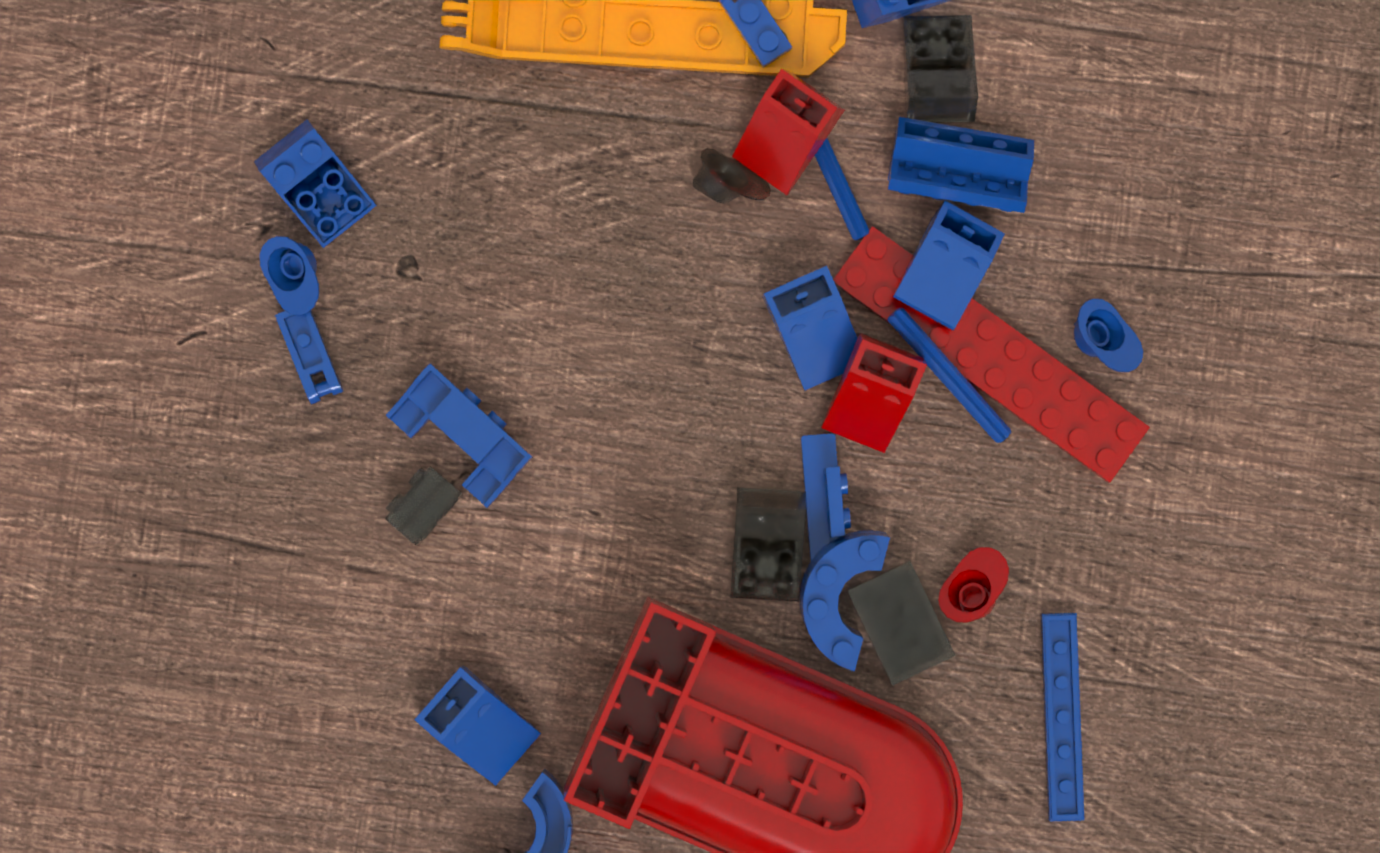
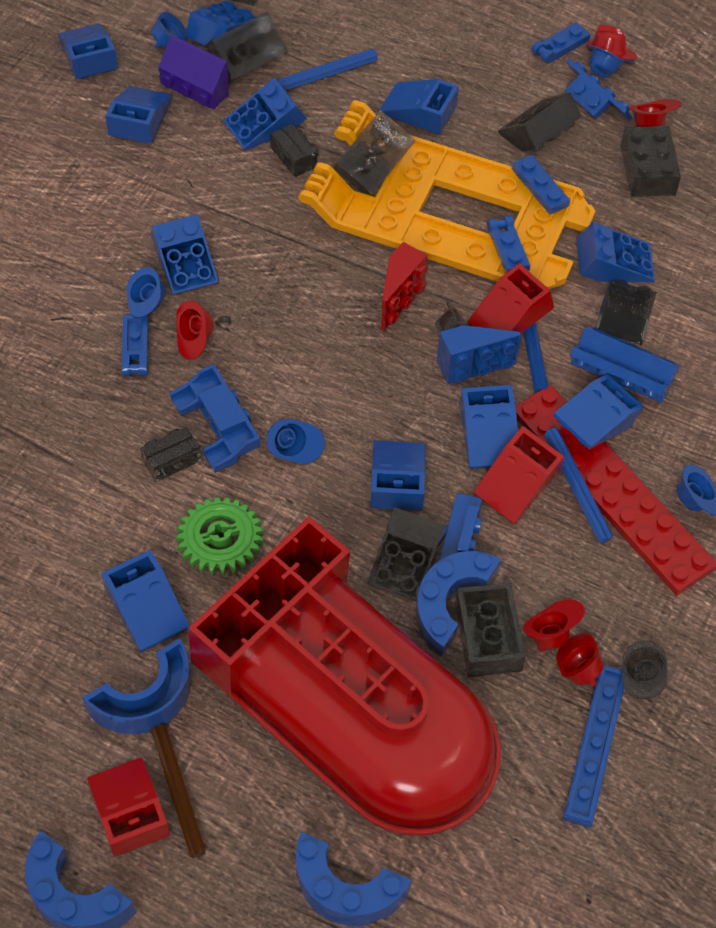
camera: 15 degrees right, 30 degrees down
none -> red piece [176,301,214,359]
none -> bright green gear [176,497,264,576]
none -> blue piece [266,419,325,464]
none -> blue slope [370,440,425,511]
none -> red slope [381,242,428,332]
none -> blue slope [437,325,521,384]
none -> red piece [556,633,604,687]
none -> clear smoke piece [622,640,668,699]

